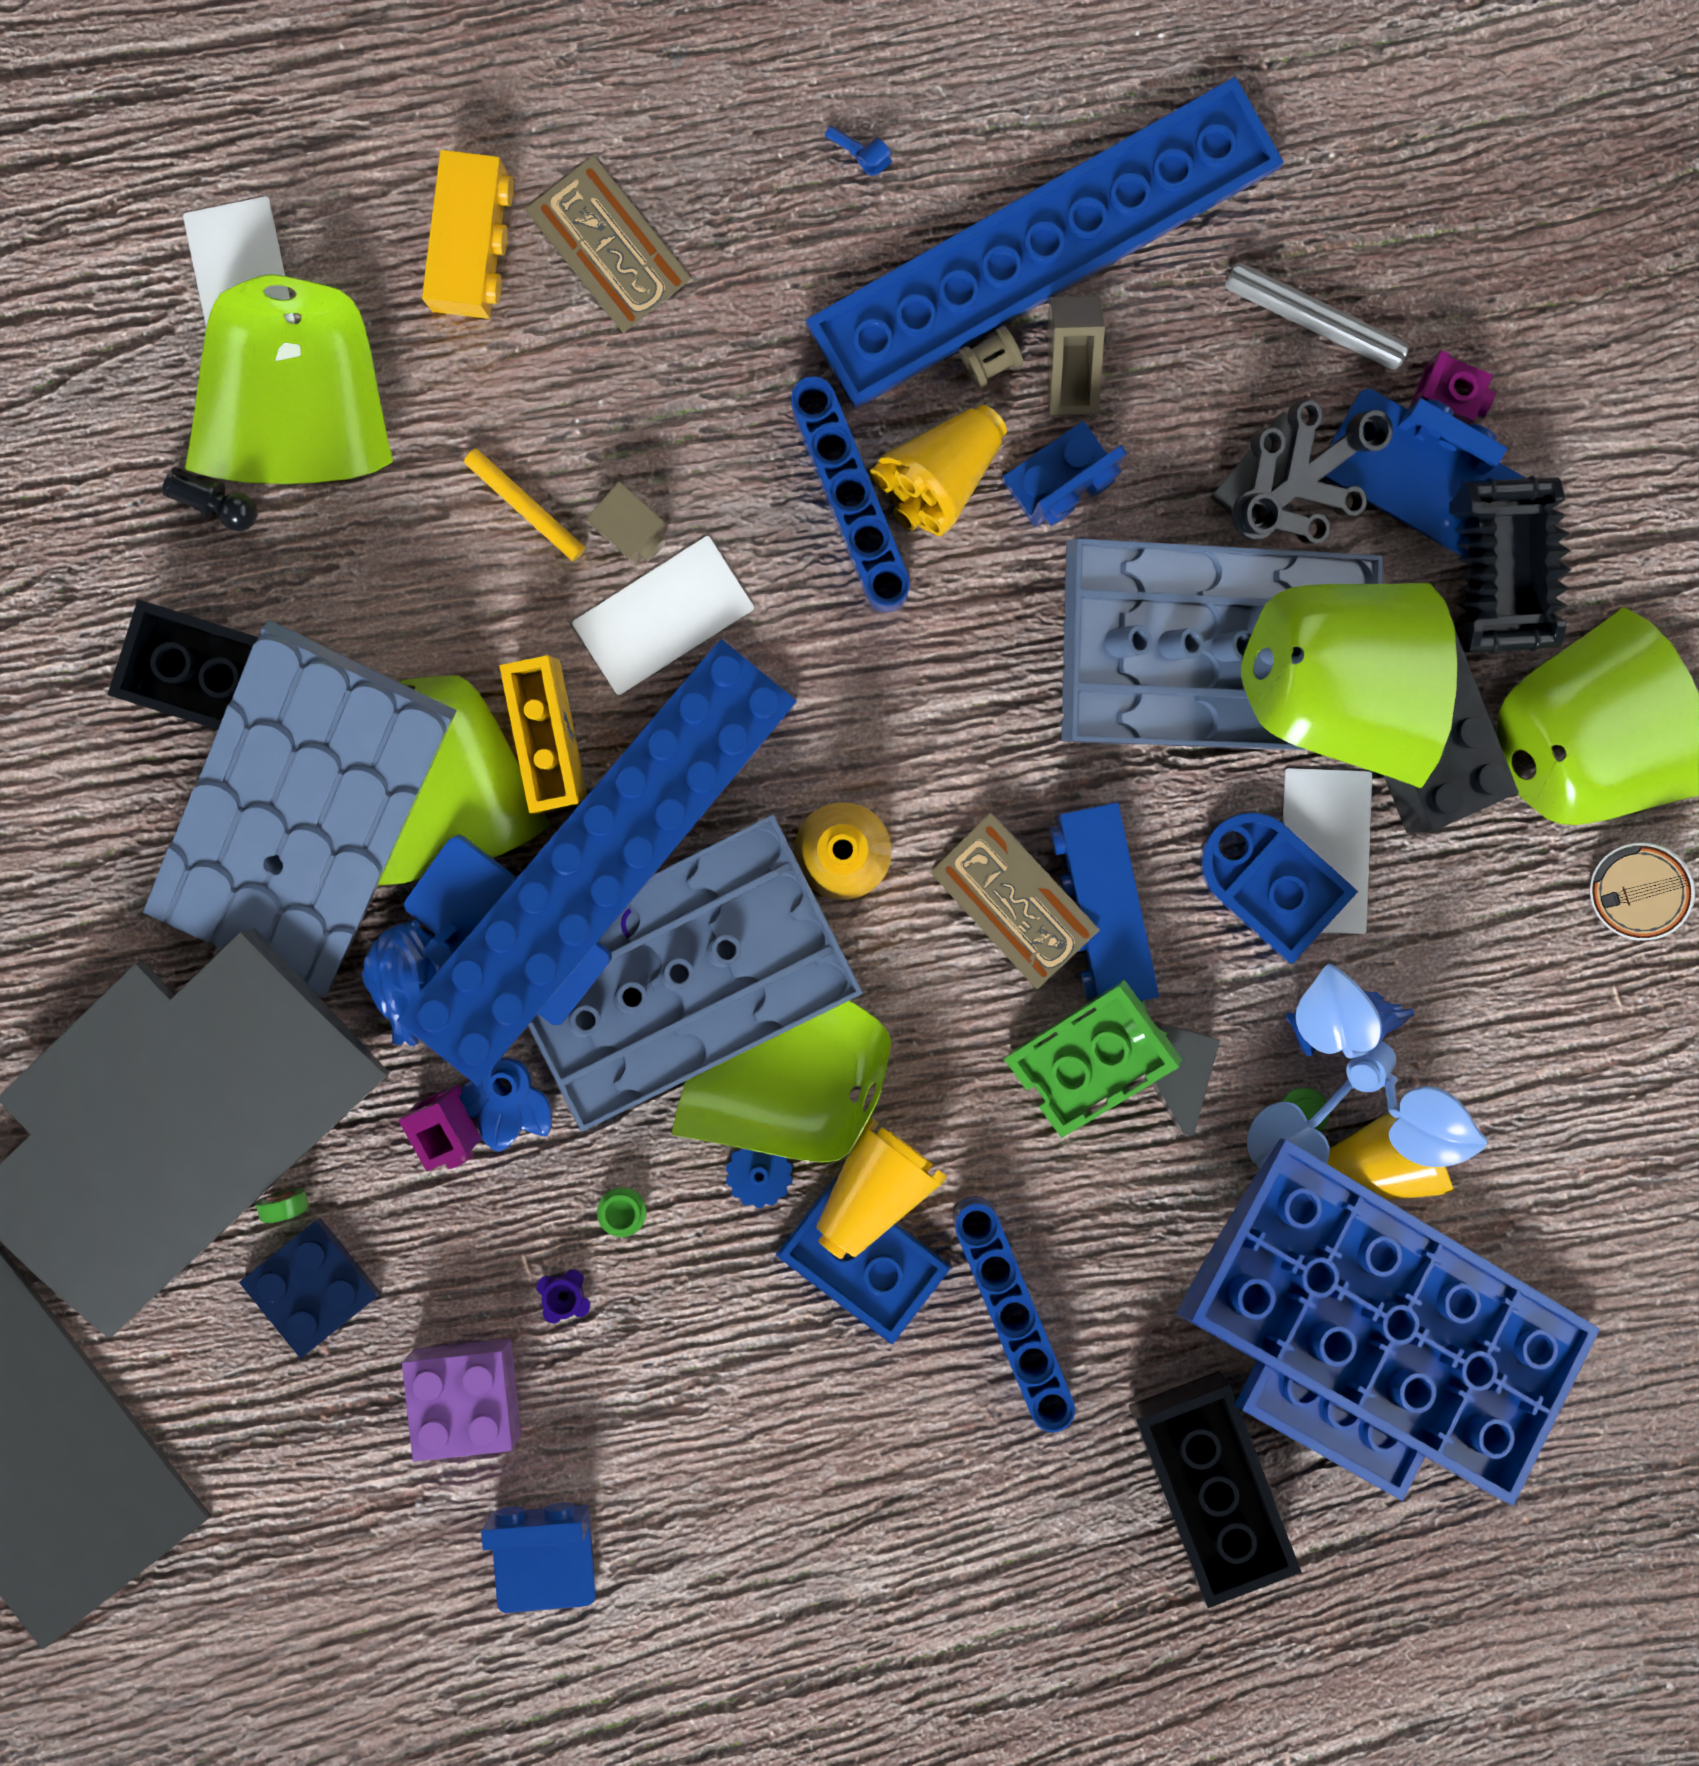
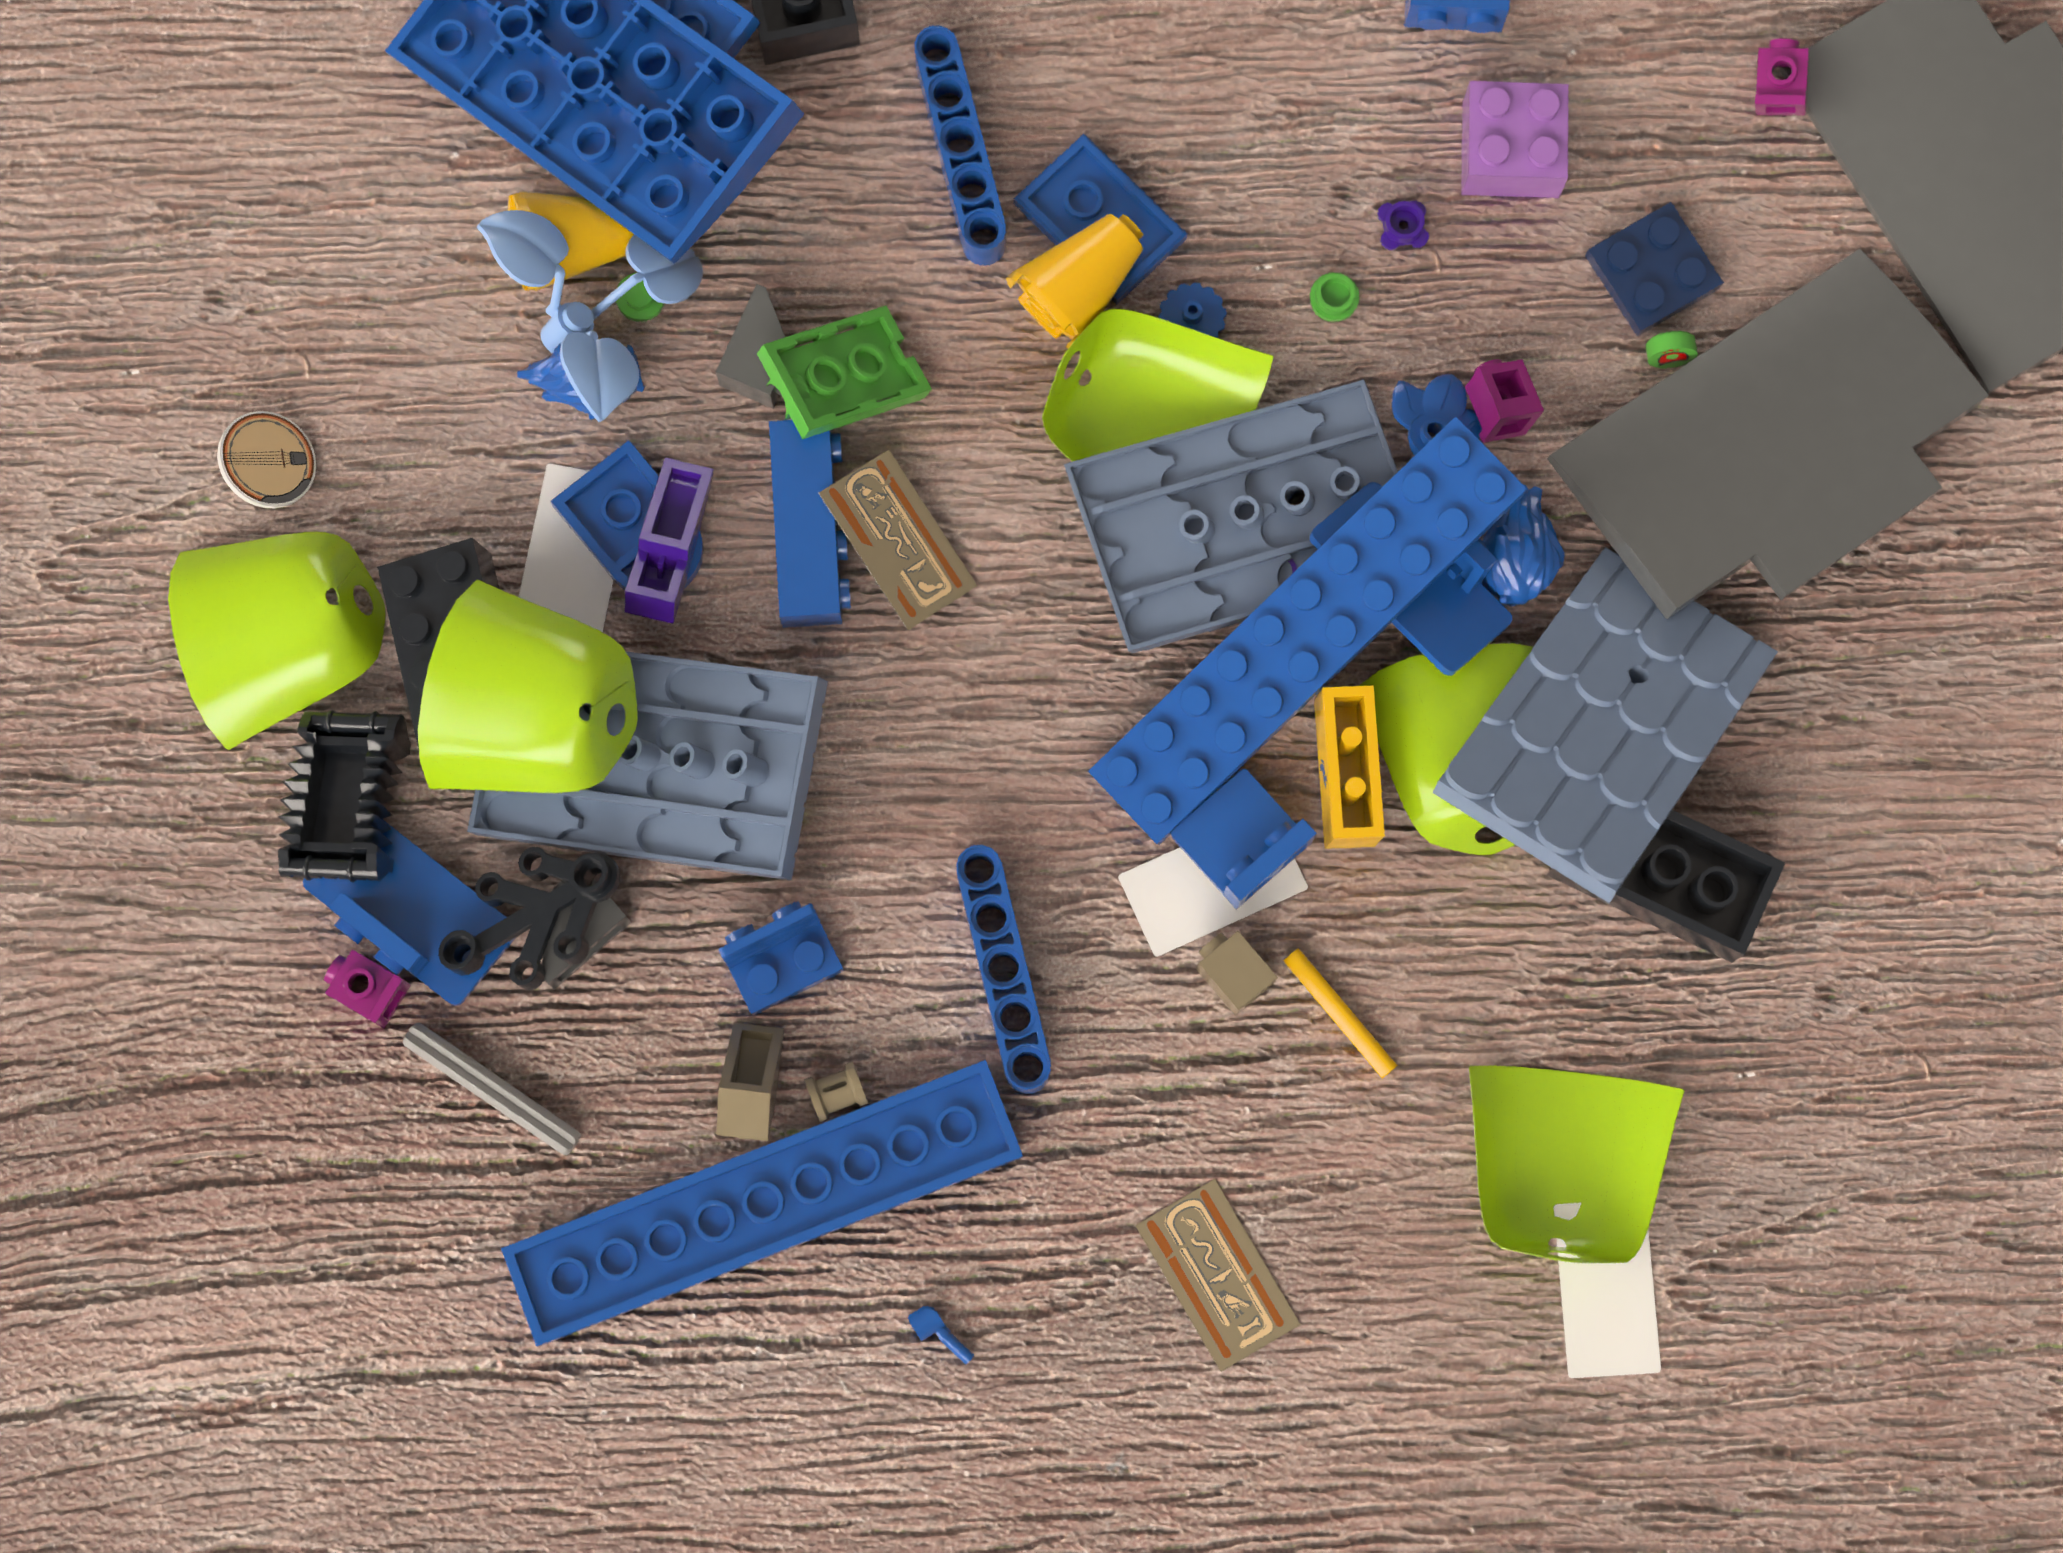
camera: 175 degrees left, 10 degrees down
black pin [162,467,258,531] -> none
yellow brick [422,150,514,319] -> none
yellow cone [794,802,892,900] -> none
yellow cone [869,405,1007,536] -> none
none -> dark purple slope [625,457,714,624]
none -> blue bracket [1171,769,1317,910]
none -> magenta brick [1755,38,1809,116]

